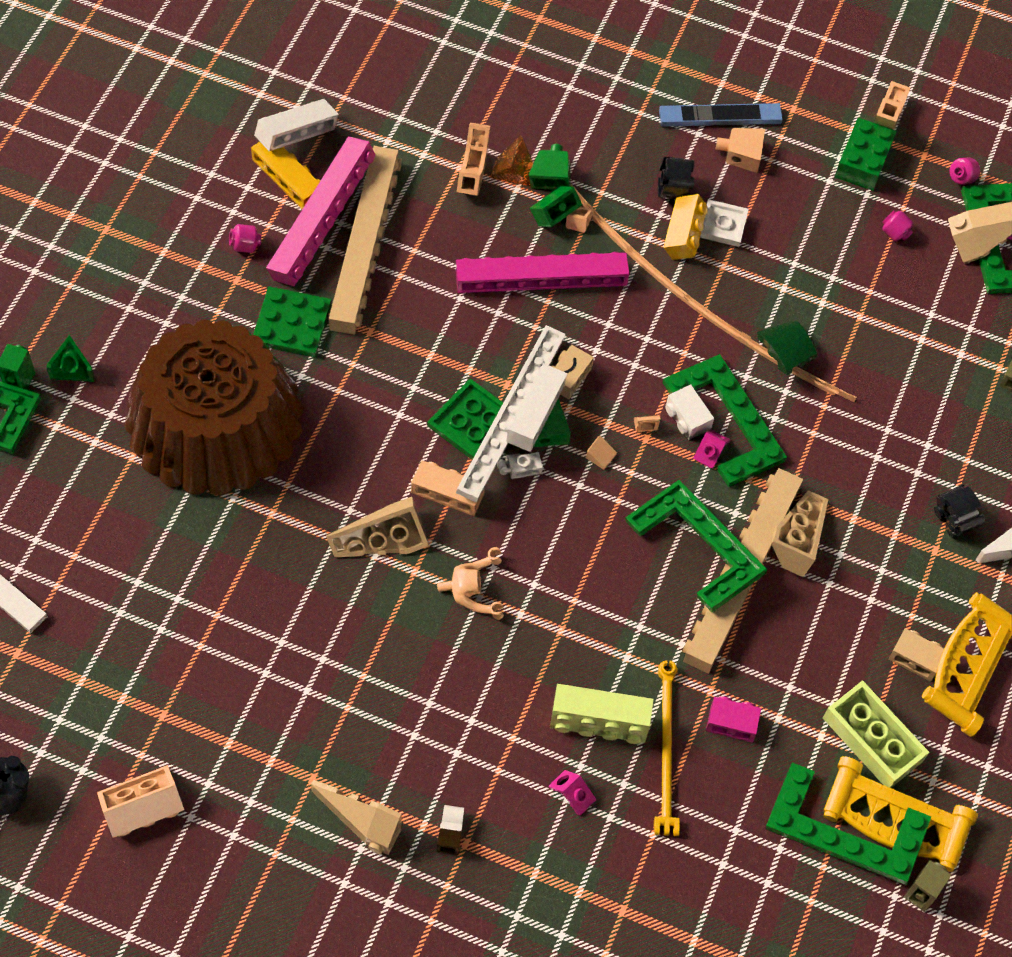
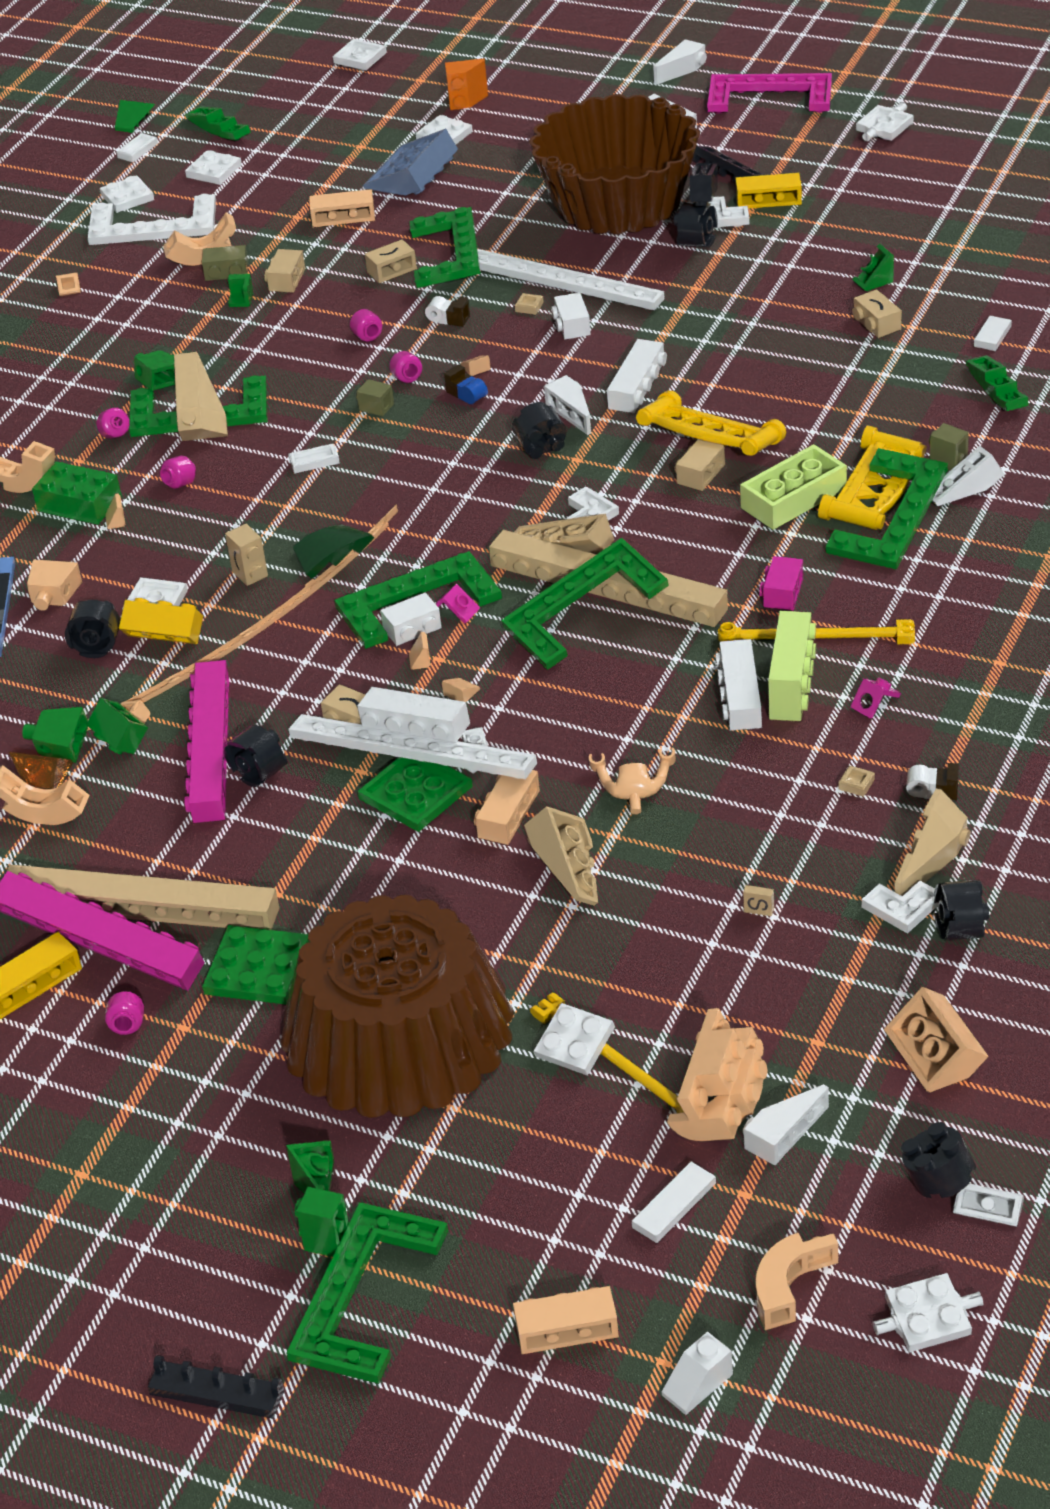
camera: 80 degrees left, 20 degrees down
none -> light nougat slope [106,493,126,529]
none -> black brick [224,724,288,787]
none -> tan brick [225,524,268,586]
none -> white tile [288,444,340,474]
none -> yellow hinge [530,992,684,1113]
none -> white plate [534,1003,615,1076]
none -> white plate [566,487,619,521]
none -> light nougat piece [667,1008,767,1141]
none -> white brick [715,639,762,730]
none -> tan tile [743,885,774,916]
none -> white slope [743,1084,829,1166]
none -> tan tile [839,765,875,797]
none -> white plate [862,881,939,934]
none -> white slope [932,446,1005,506]
none -> black brick [934,880,989,941]

